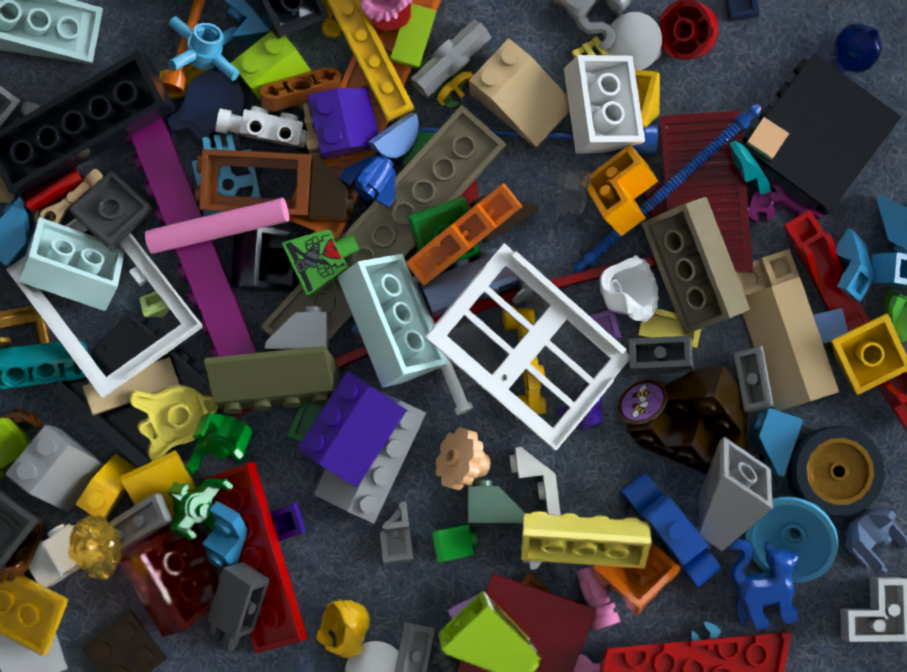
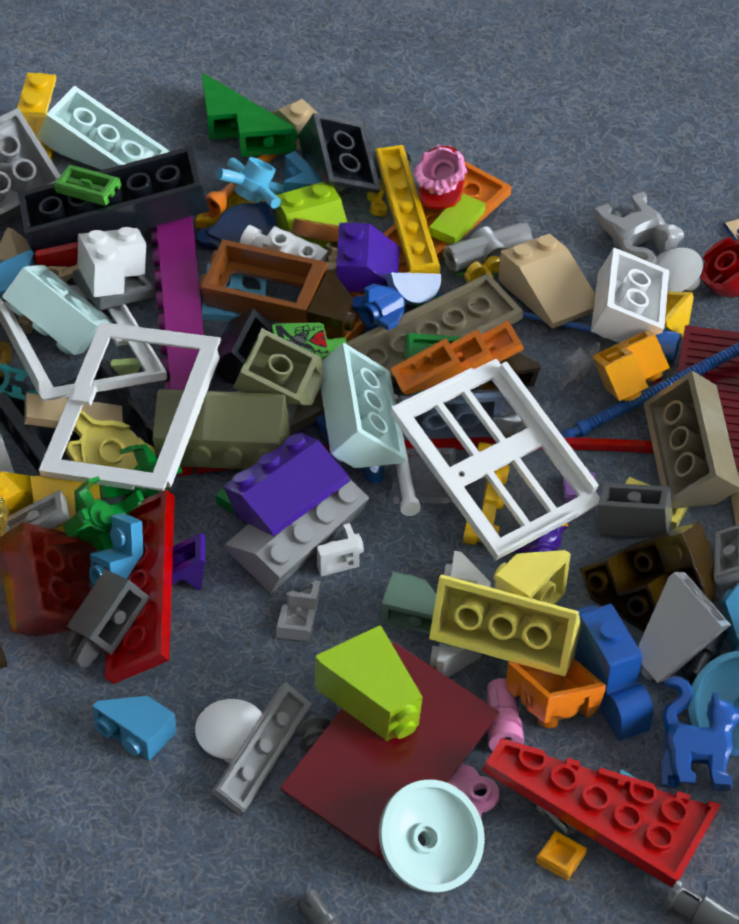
camera: 15 degrees right, 35 degrees down
bright pink piece [145,198,289,254] -> none
yellow hair [316,599,370,658] -> none
green slope [432,524,479,563] -> none
light nougat plant [436,427,491,490] -> none
white hair [599,255,659,322] -> none
sticker [618,380,667,424] -> none
none -> white door [39,322,221,491]
none -> bright green tile [54,164,122,206]
none -> white brick [77,227,146,297]
none -> olive slope [233,328,324,405]
none -> white bracket [317,523,364,576]
none -> light yellow slope [494,550,571,605]

